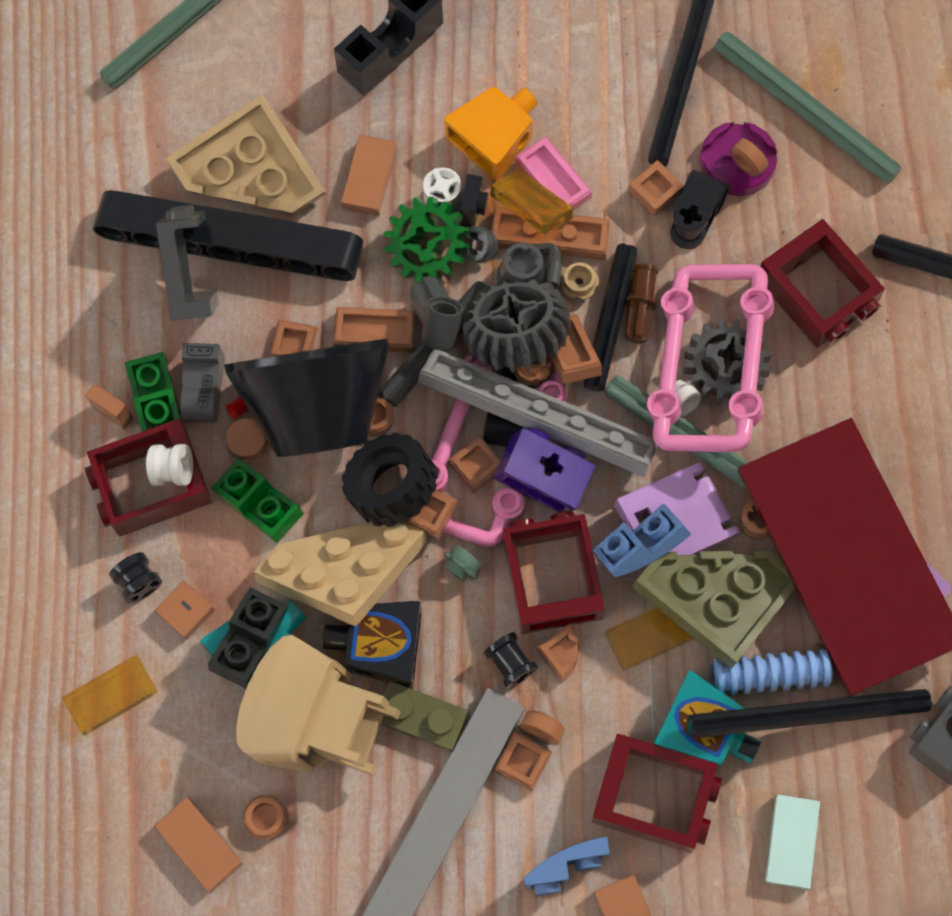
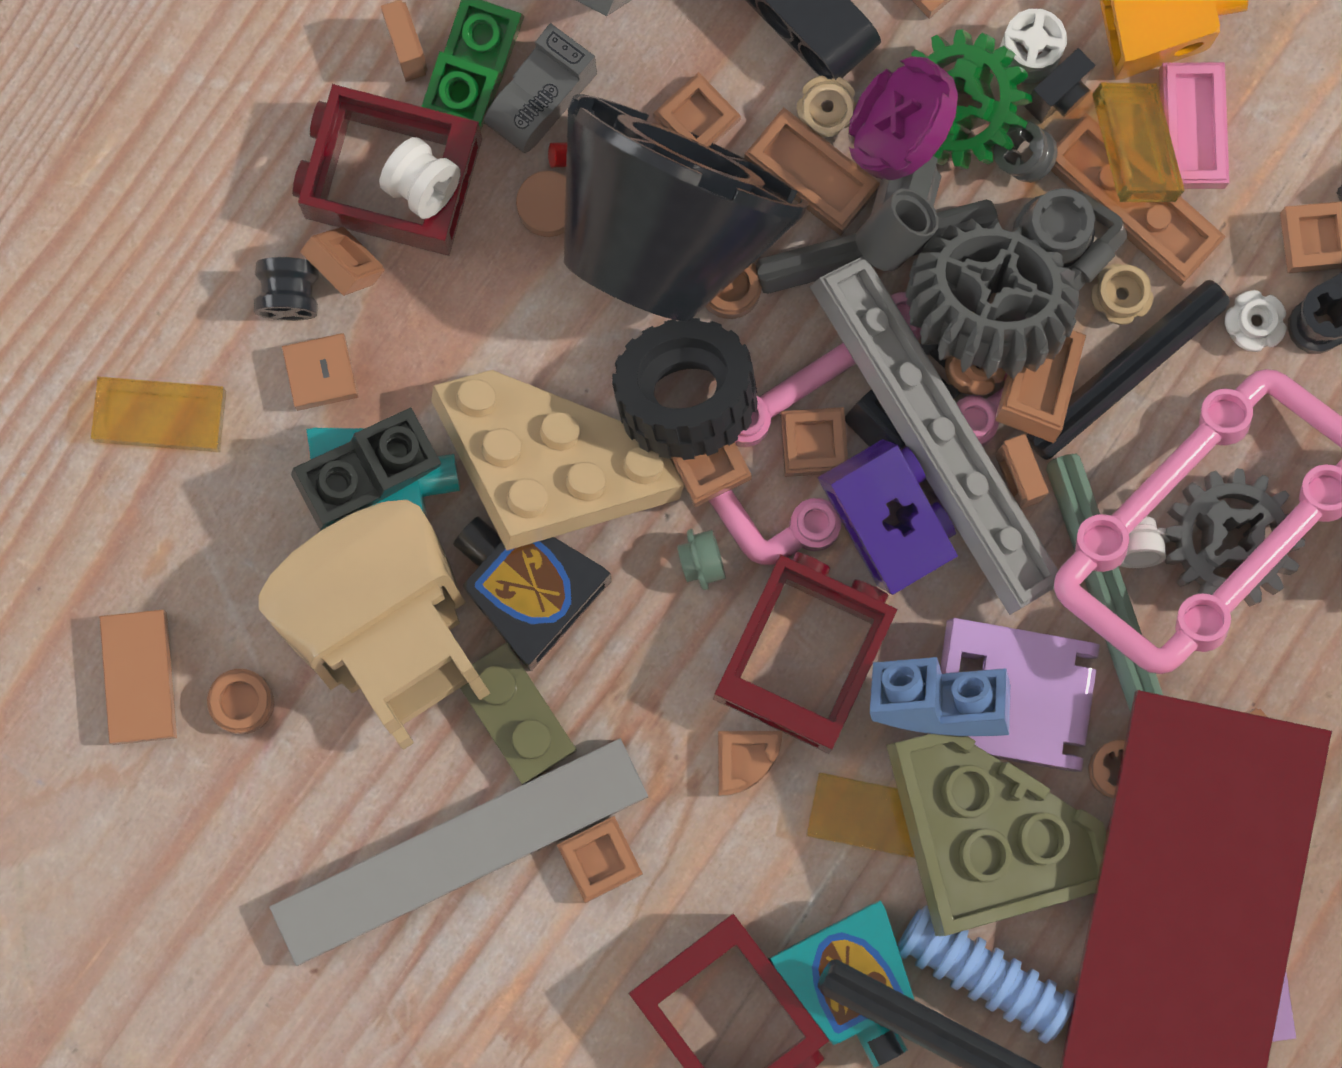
camera: 30 degrees right, 10 degrees up
green slope [211,458,304,543] -> none
black bush [483,632,538,689] -> none
nougat tile [520,710,565,745] -> none
medium blue slope [524,836,610,896] -> none
reddish brown axle [624,264,658,343] -> none
none -> nougat tile [300,227,385,296]
none -> tan plate [797,76,857,137]
none -> magenta tile [848,56,958,180]
none -> nougat tile [995,434,1049,510]
none -> white plate [1225,290,1287,352]

